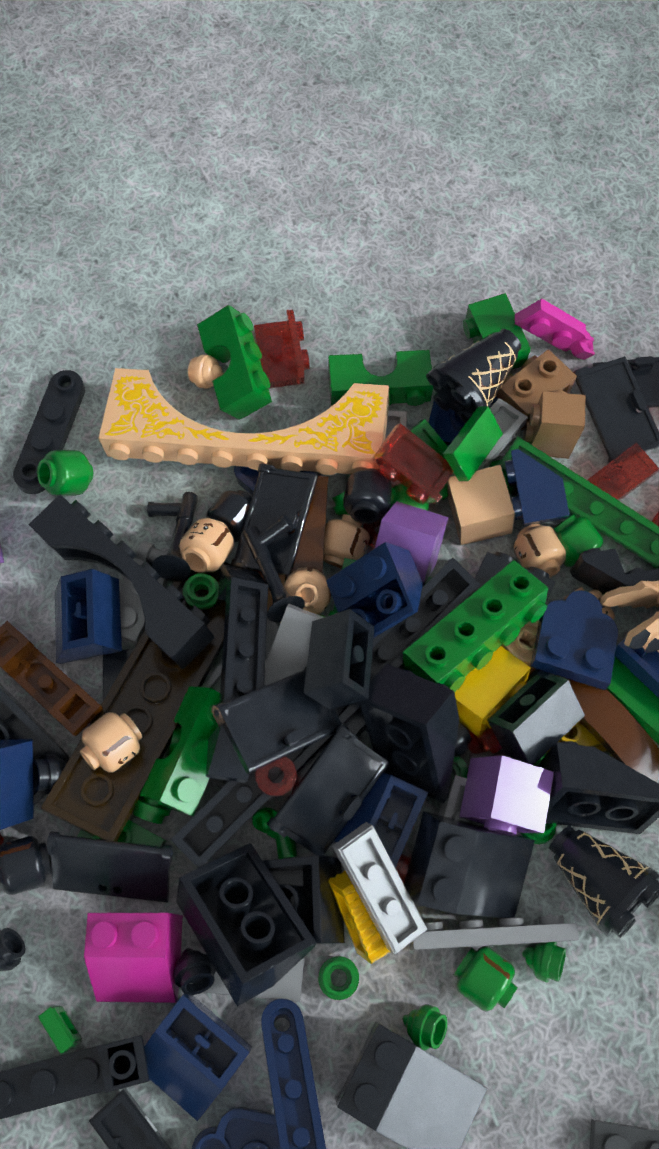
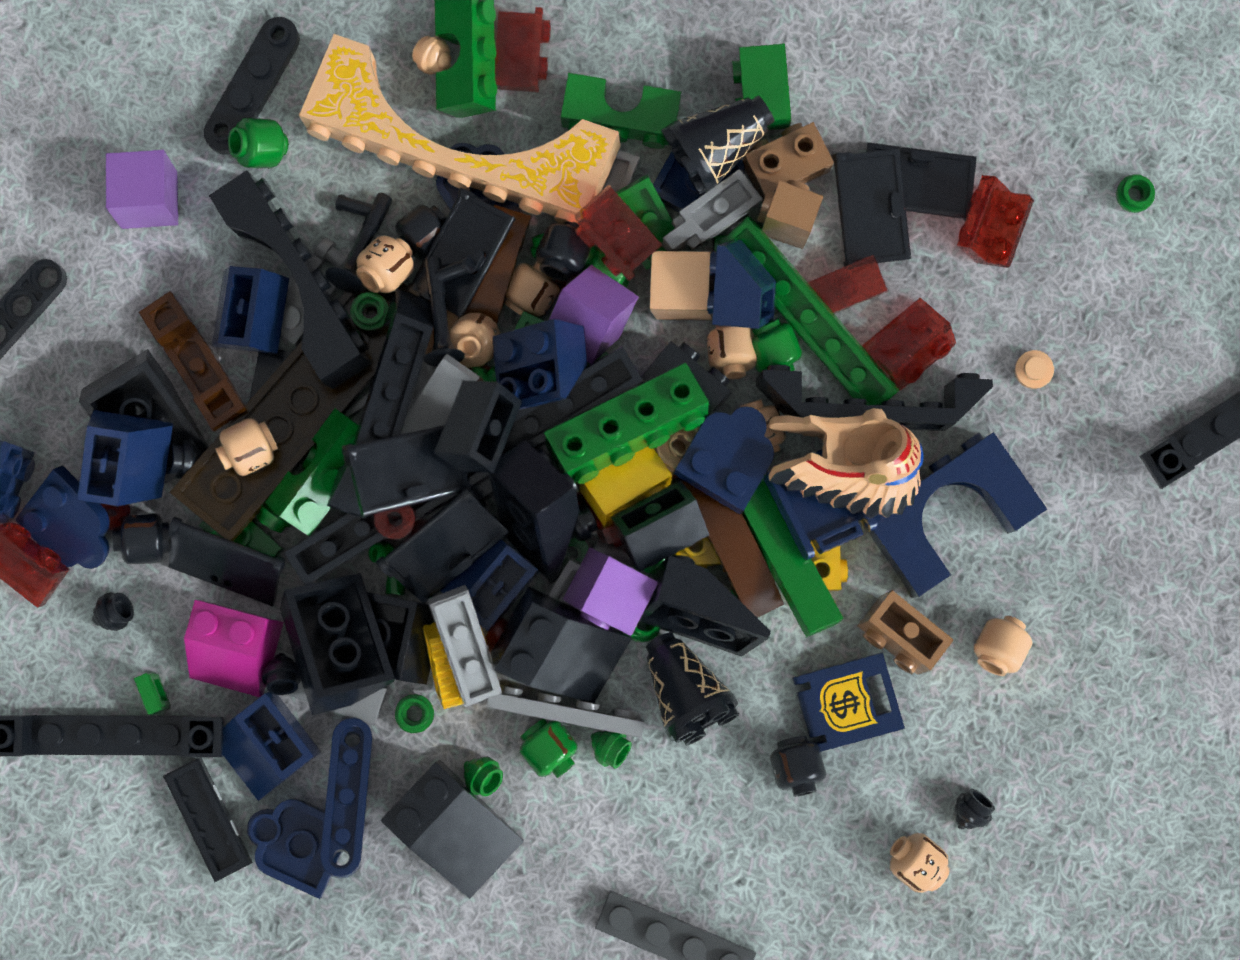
camera: 15 degrees right, 15 degrees up
green tile [443,406,503,481] -> none
dark pink hinge [515,299,595,360] -> none

